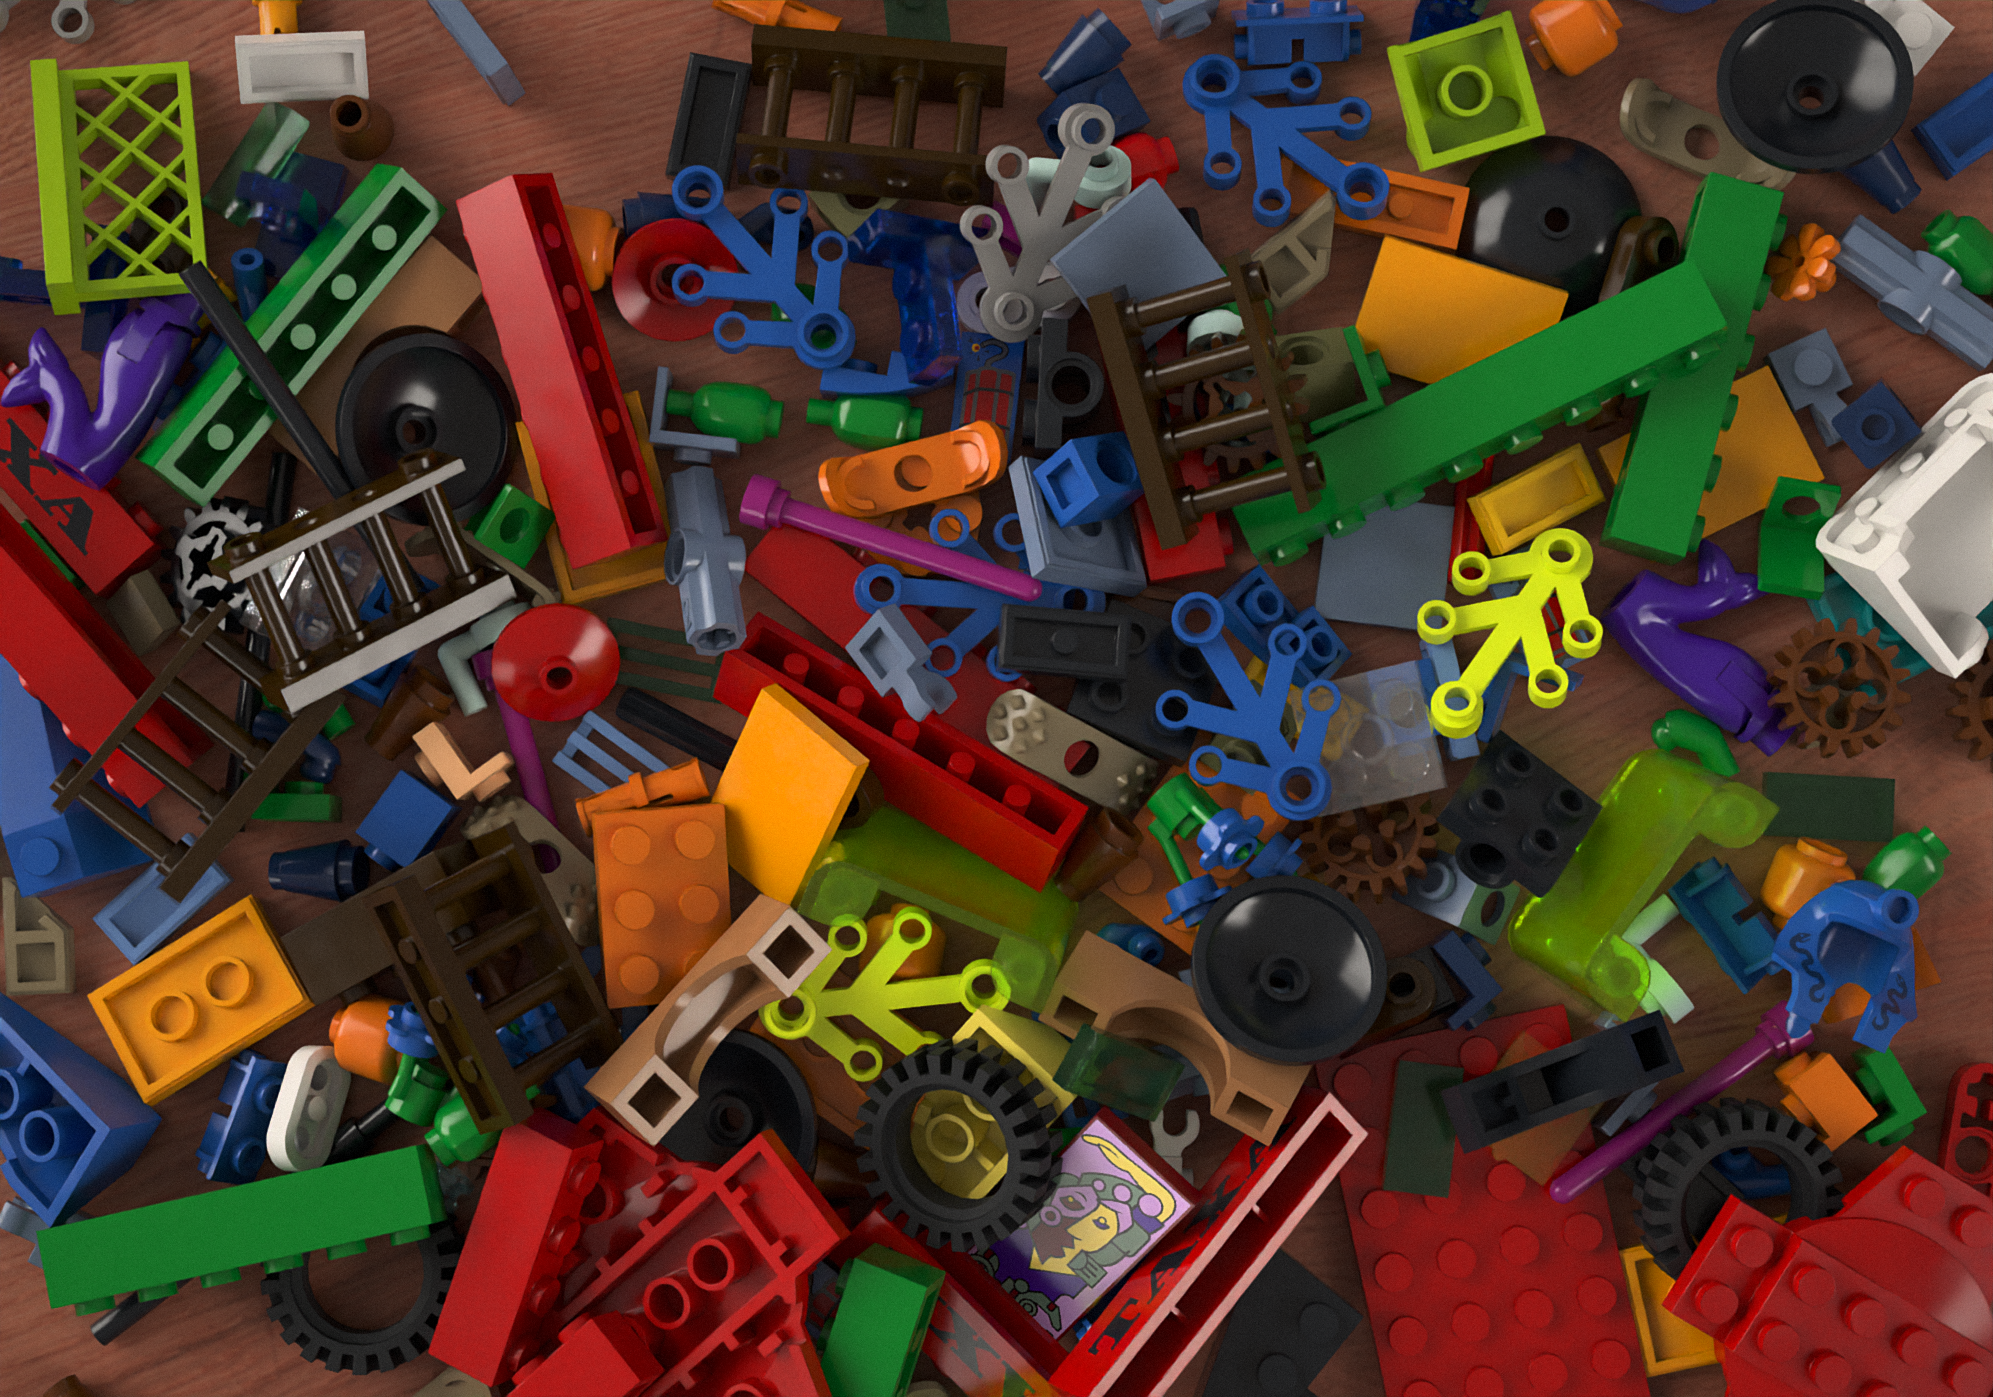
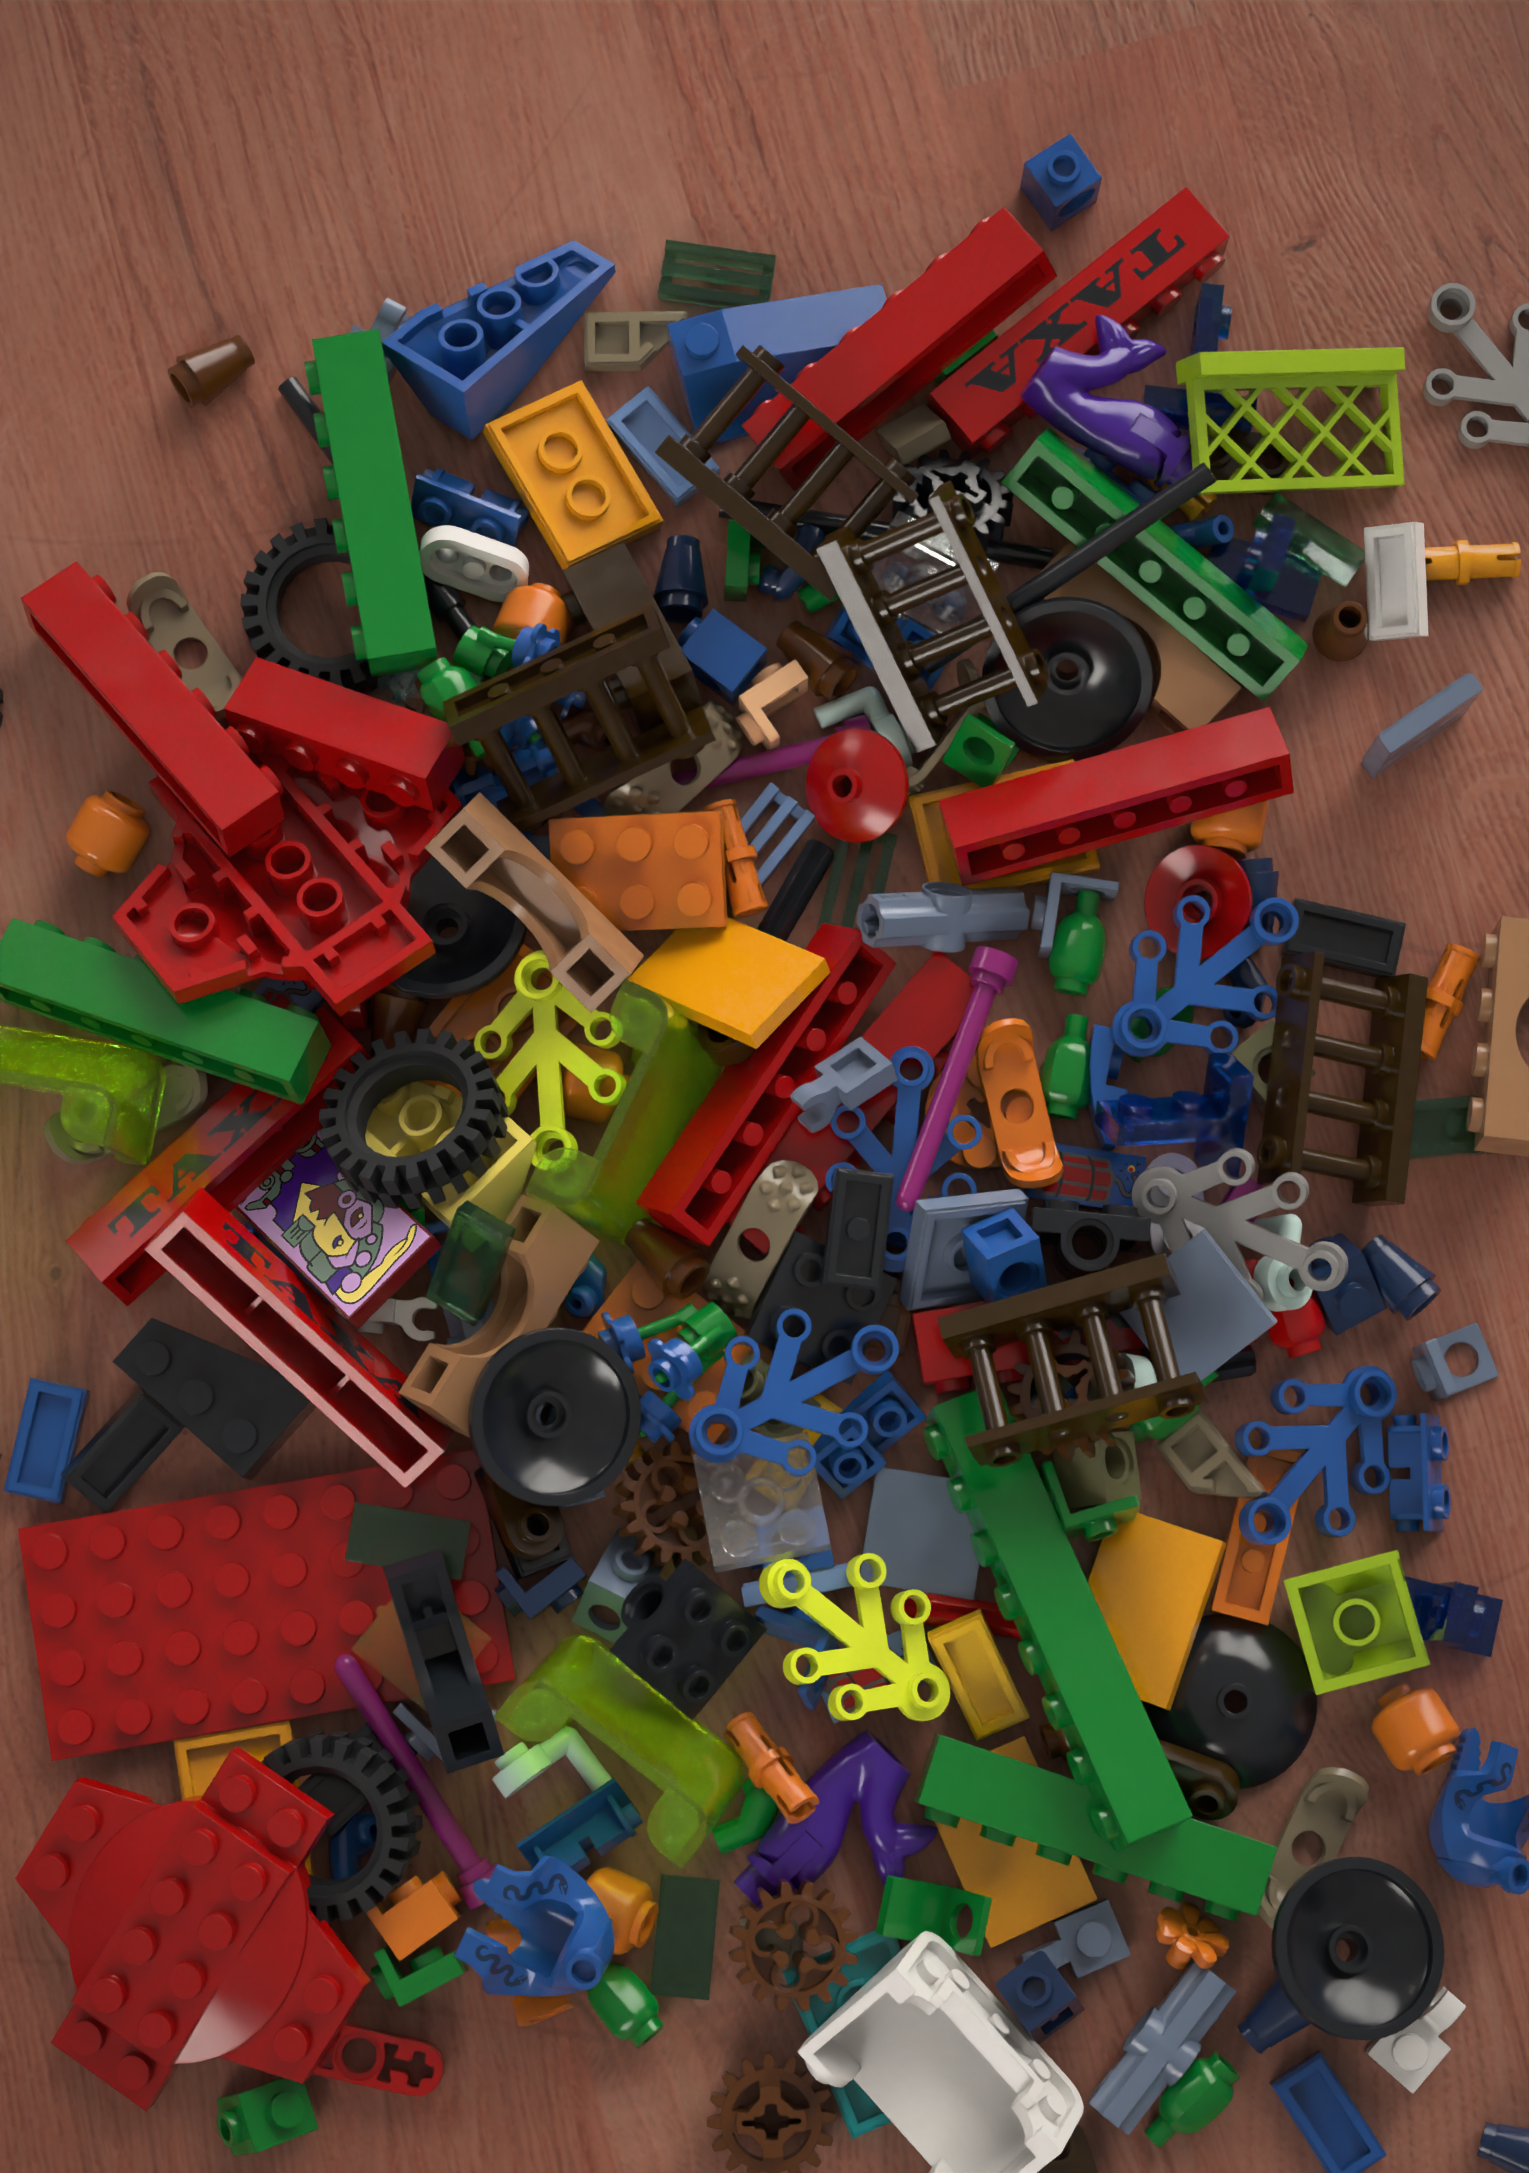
camera: 90 degrees right, 5 degrees down
none -> orange pin [723,1712,820,1824]

